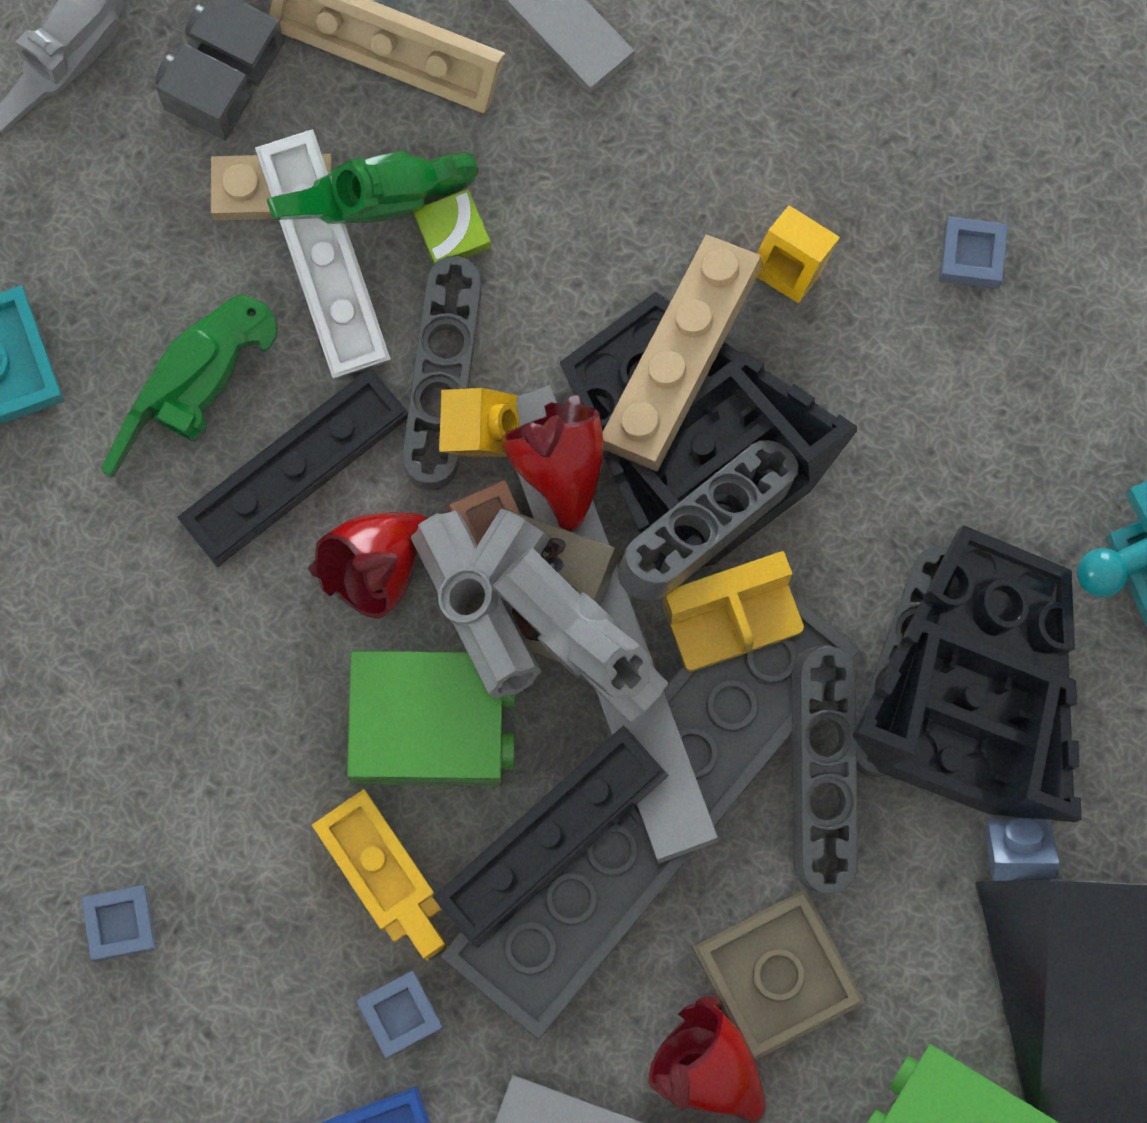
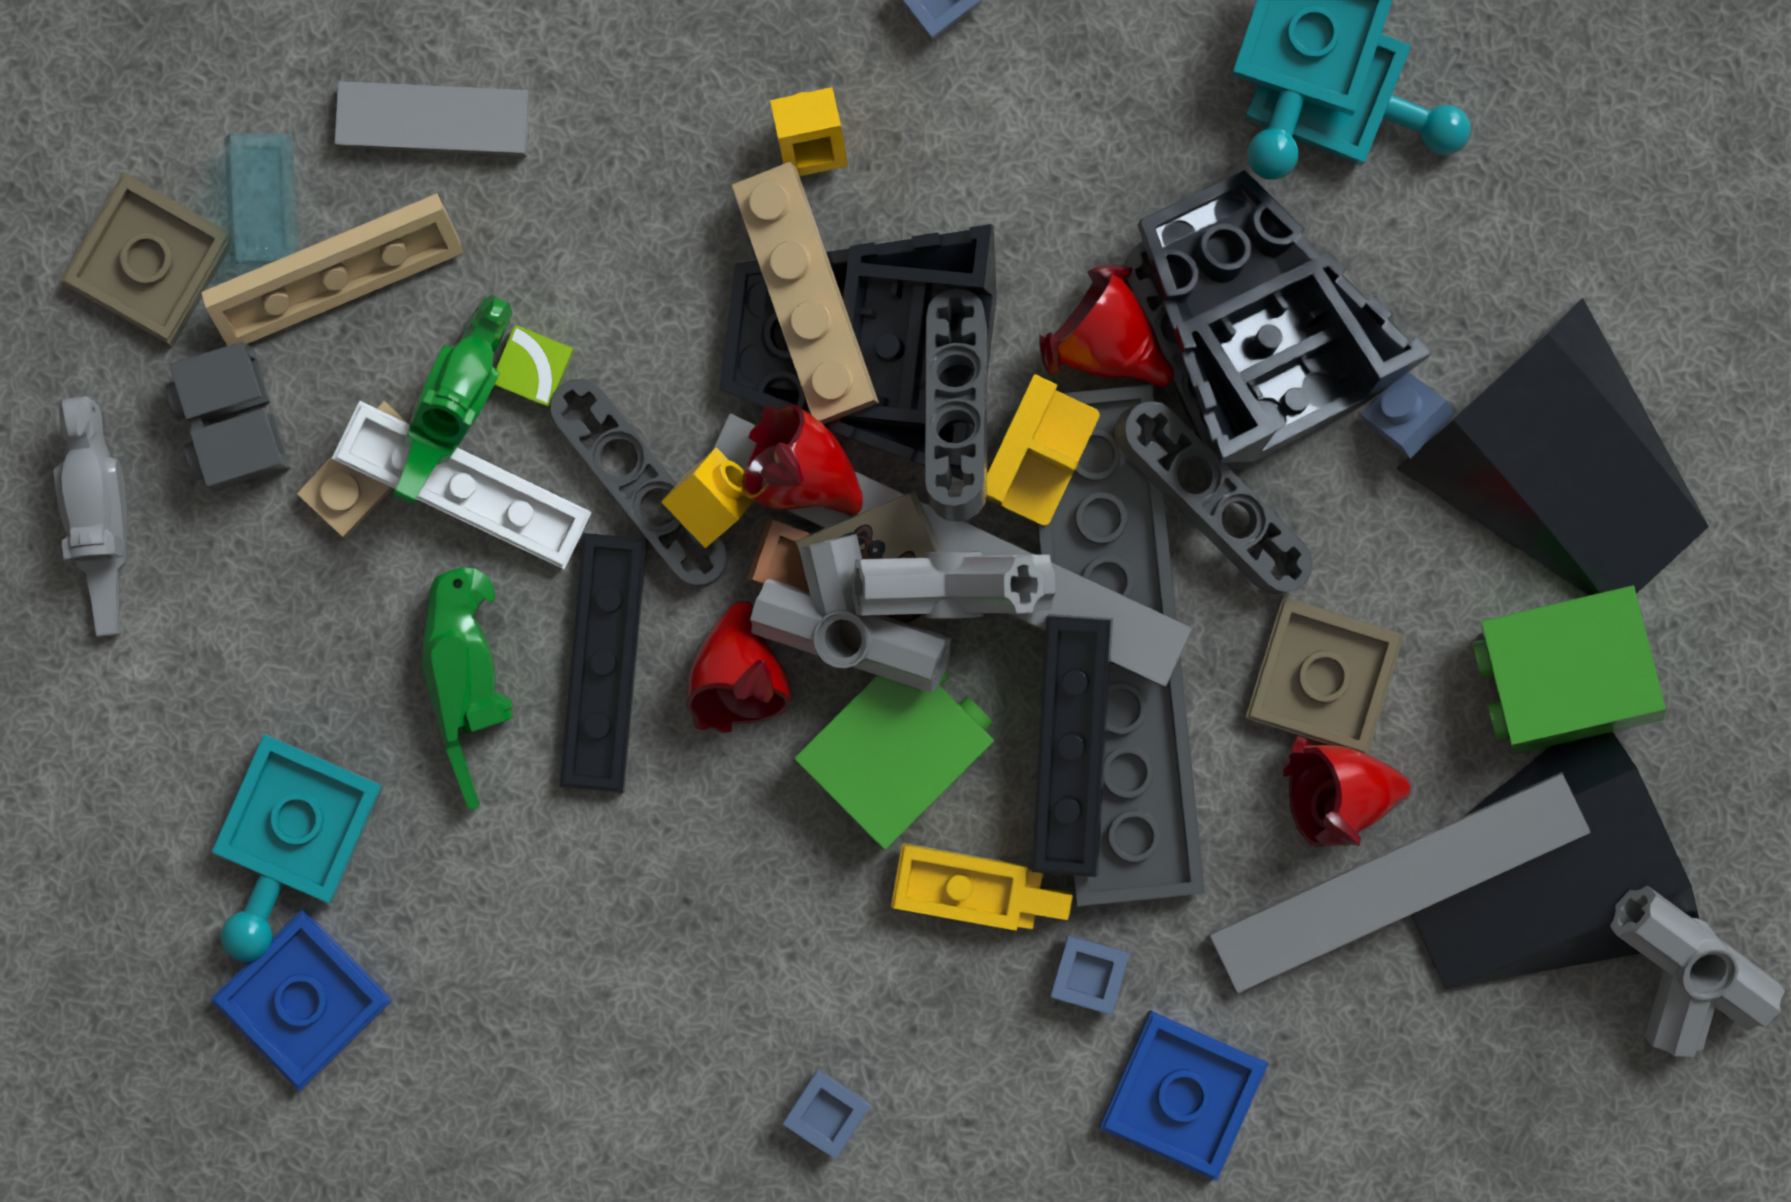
camera: 45 degrees left, 10 degrees up
none -> red hat [1039,264,1175,387]

